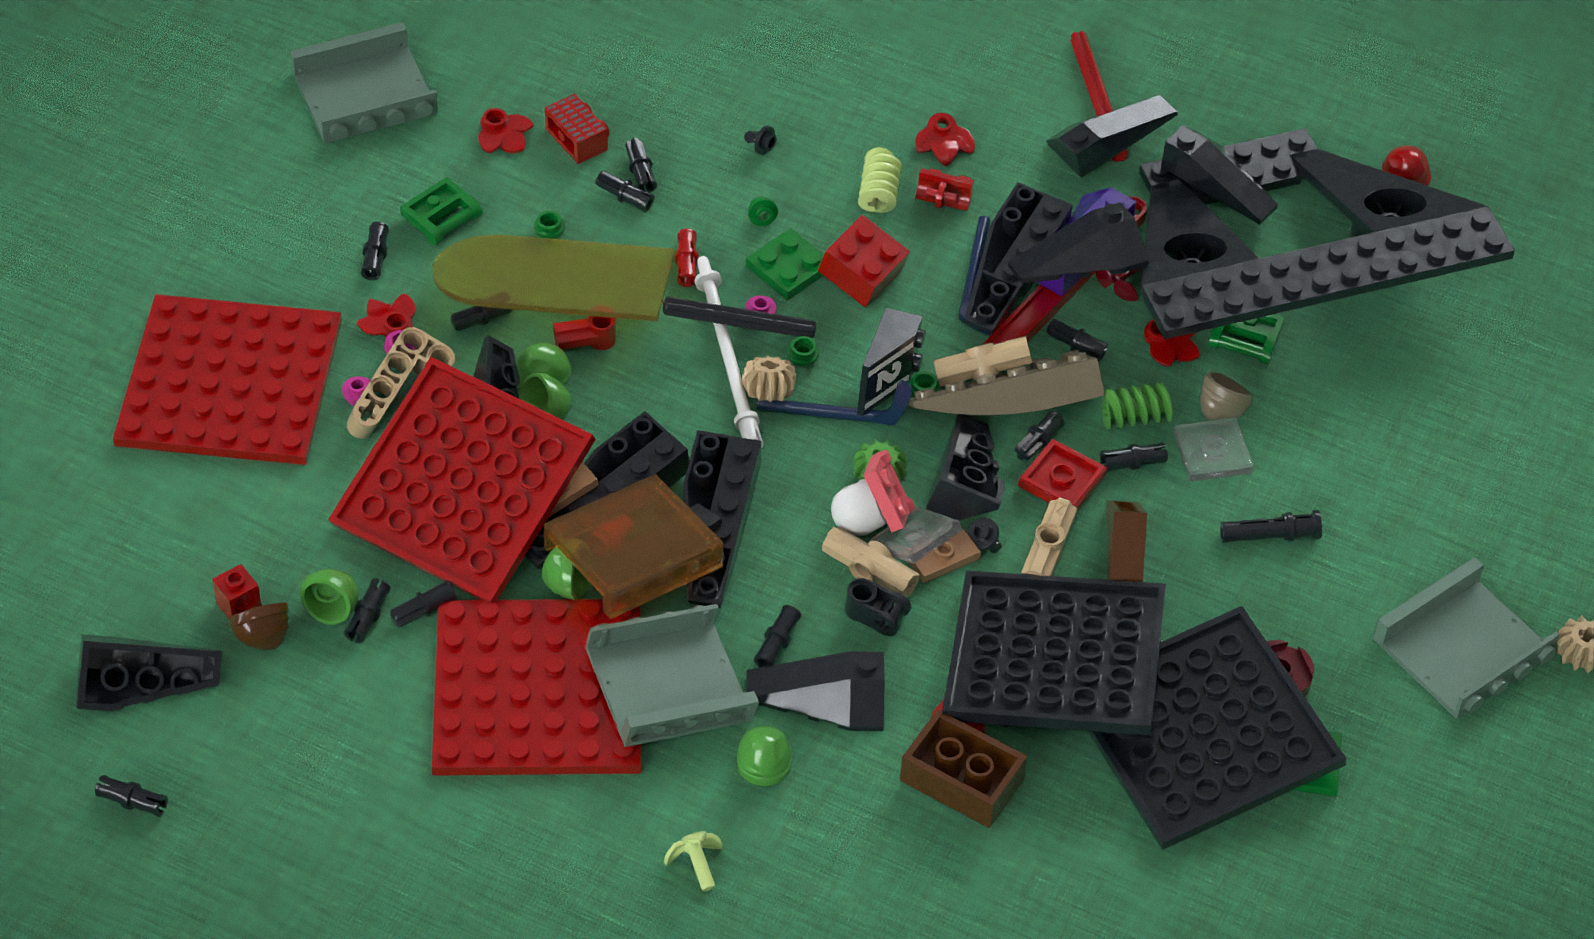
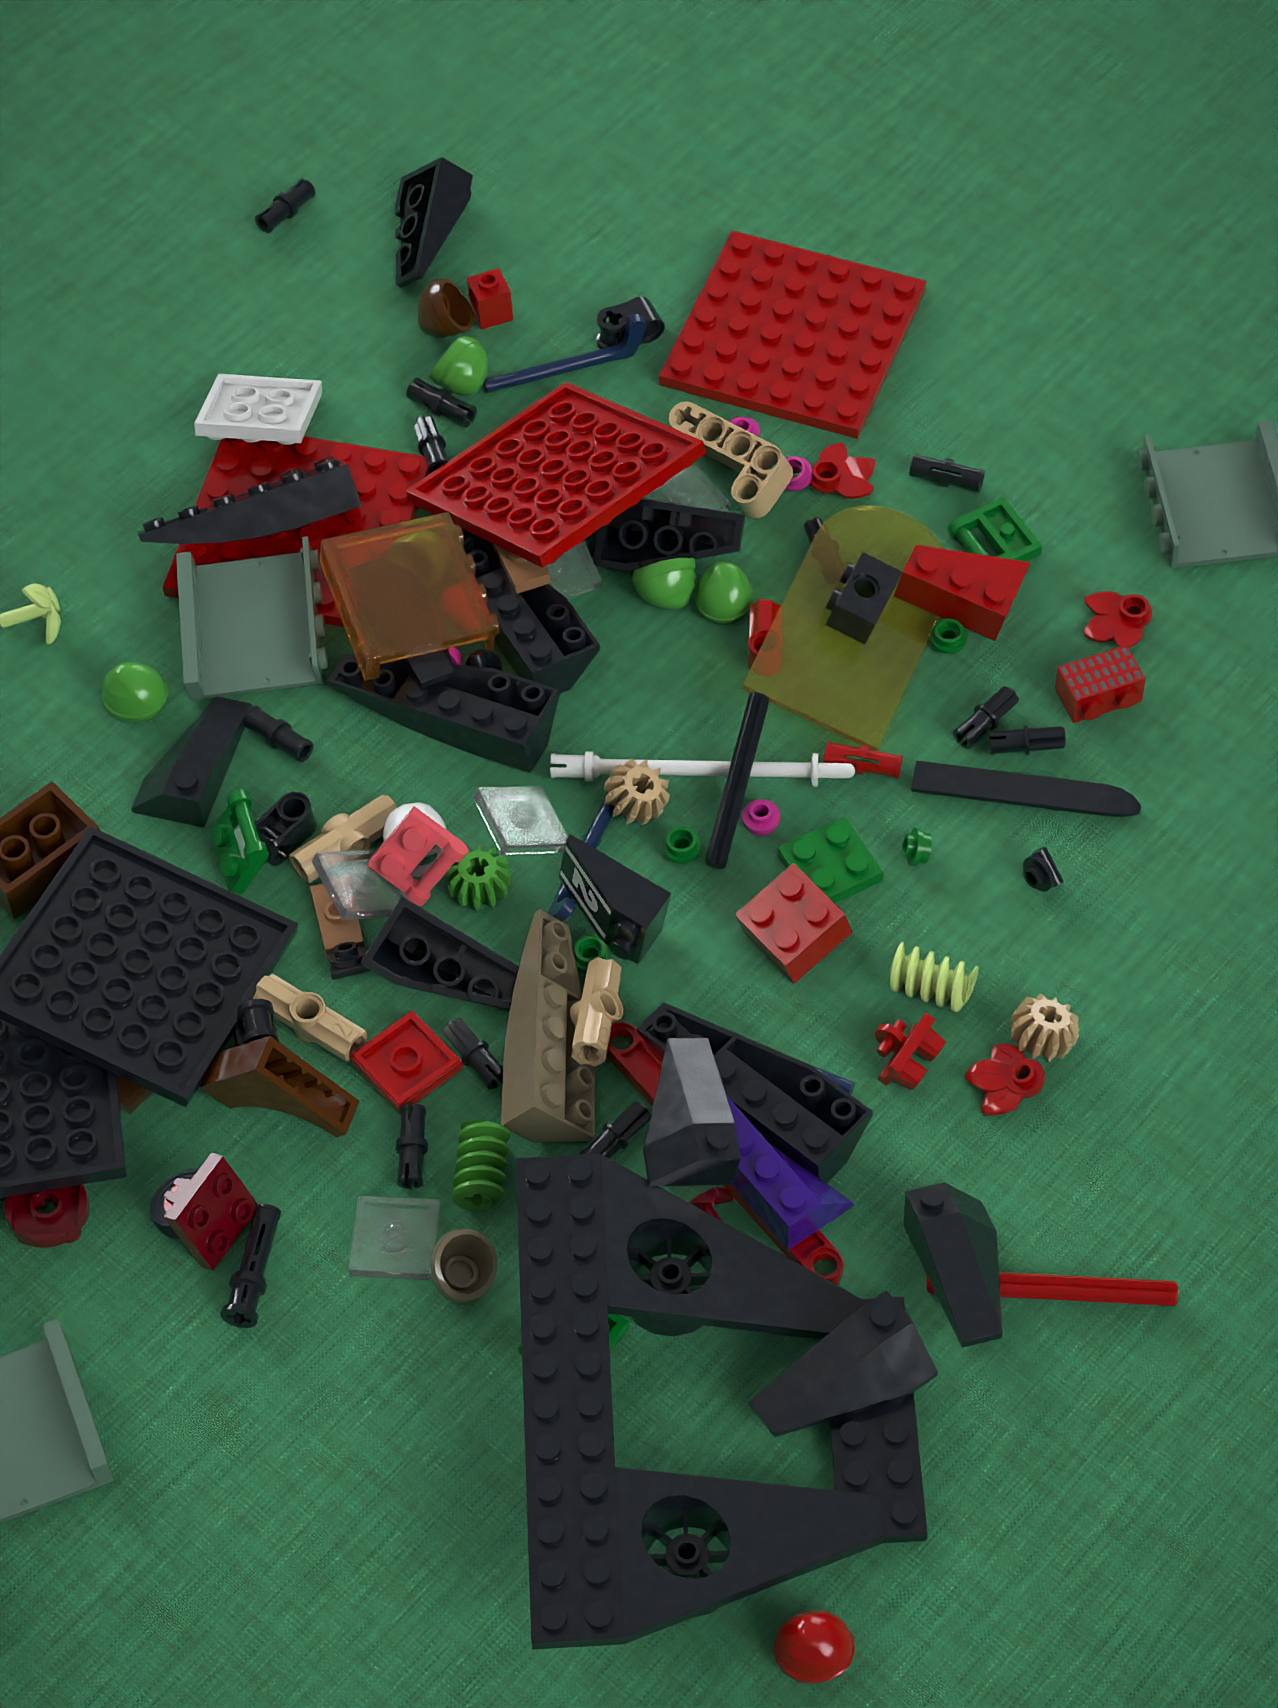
camera: 110 degrees right, 5 degrees up
none -> black wedge [137,456,362,544]
none -> dark red plate [149,1153,258,1271]
none -> white plate [194,374,322,445]
none -> green plate [210,789,269,894]
none -> black piece [234,999,279,1047]
none -> clear plate [472,786,568,855]
none -> dark blue piece [484,314,646,393]
none -> black piece [596,296,665,349]
none -> black brick [825,552,902,645]
none -> red wedge [894,545,1031,641]
none -> black piece [911,761,1141,817]
none -> tan gear [1010,993,1080,1062]

